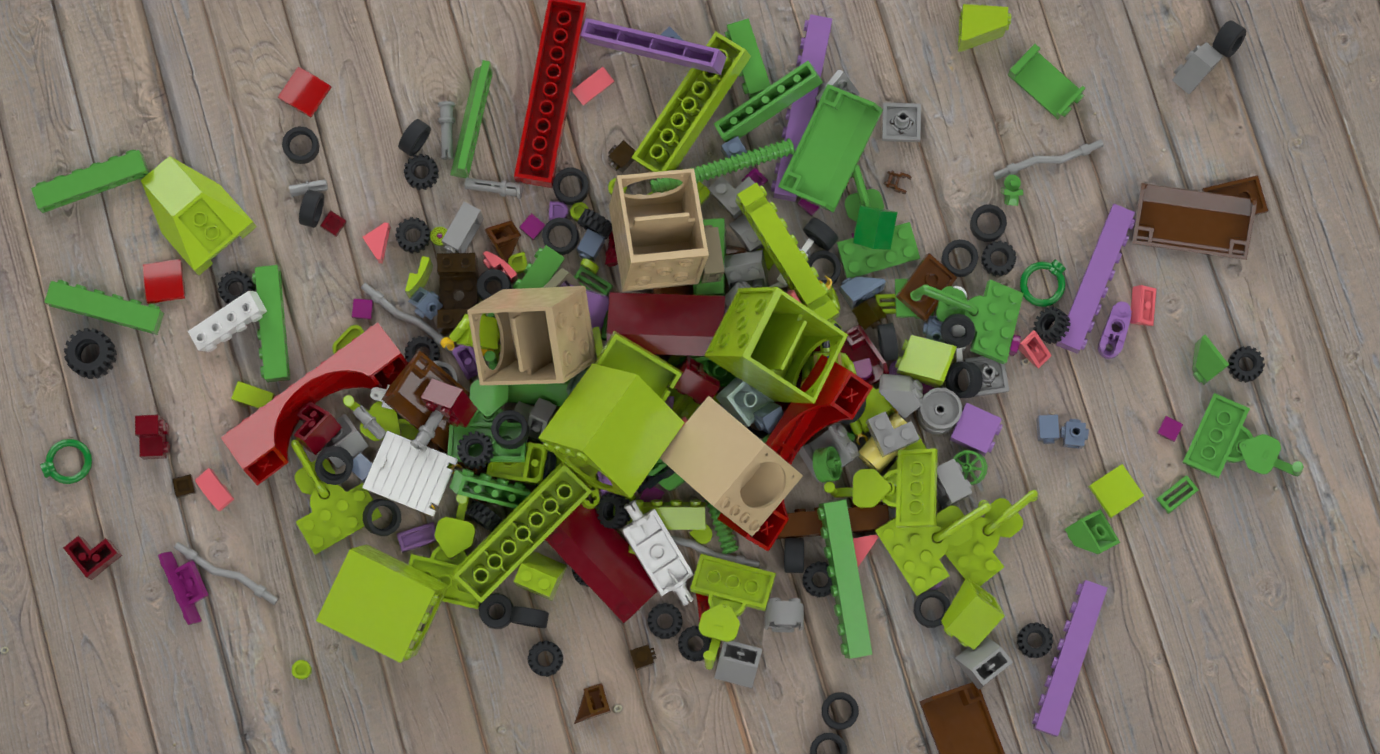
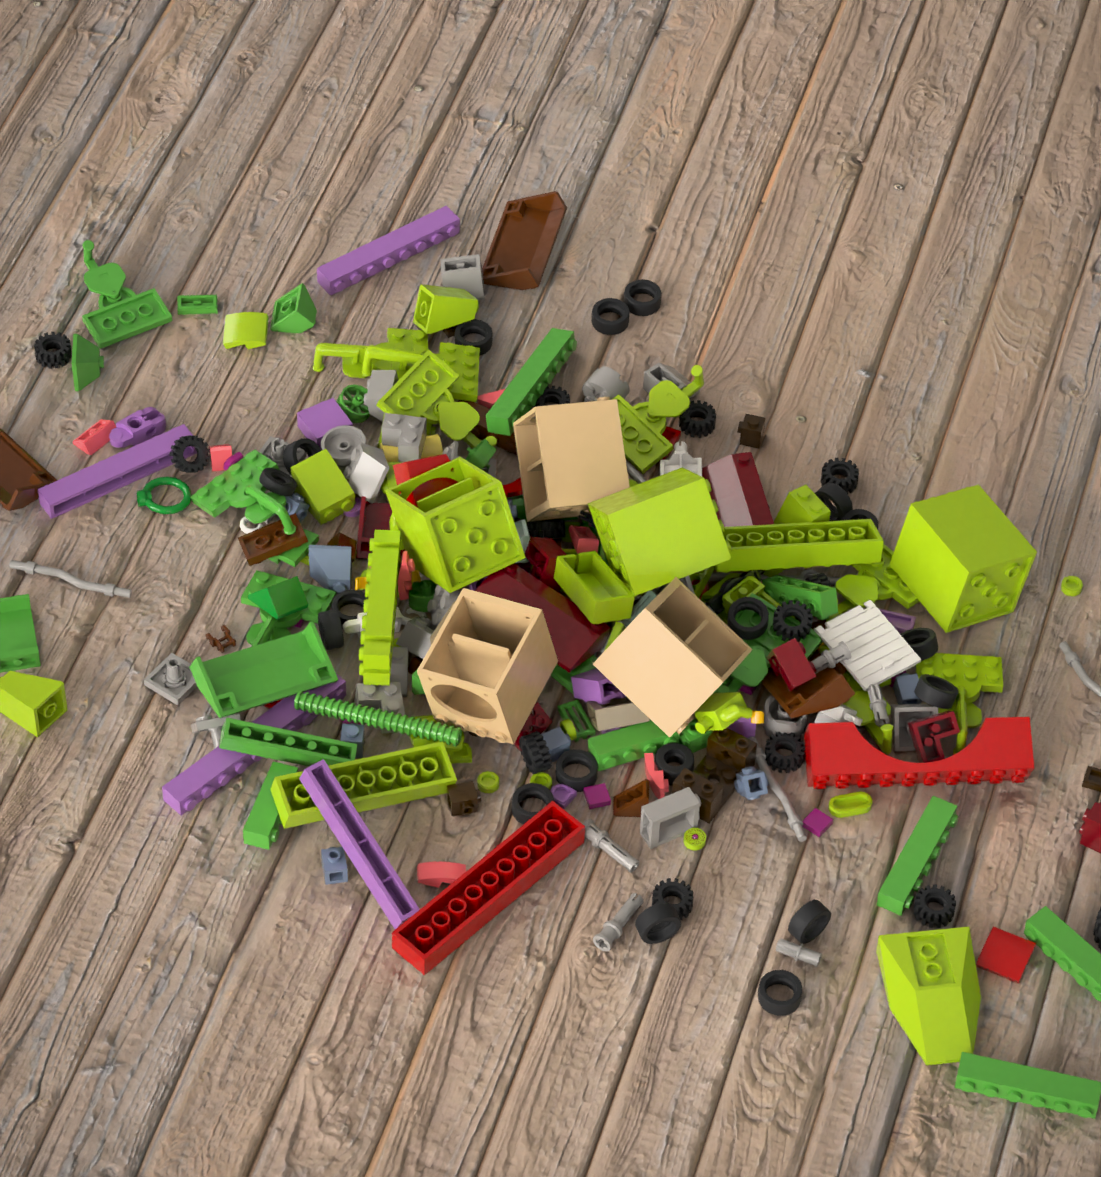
camera: 150 degrees left, 30 degrees down
white brick [188,291,267,352] -> none
coral slope [195,468,234,512] -> none
lime tile [231,381,275,409] -> none
red slope [278,67,332,118] -> none
dark red tile [320,210,347,237] -> none
coral slope [362,222,391,264] -> none
black tyre [395,217,431,254] -> none
lime slope [405,256,433,299] -> none
bright green arch [450,60,493,179] -> none
lime tile [508,252,528,274] -> none
reddish brown slope [574,683,611,724] -> none
black tyre [647,603,683,639] -> none
magenta tile [853,358,873,380] -> none
black tyre [877,323,899,361] -> none
black tyre [941,239,979,277] -> none
black tyre [970,204,1007,242] -> none
black tyre [981,240,1016,277] -> none
bright green hips [1001,174,1023,206] -> none
black tyre [1017,622,1054,659] -> none
sand blue brick [1036,415,1060,444] -> none
sand blue brick [1060,419,1089,449] -> none
magenta tile [1157,416,1183,442] -> none

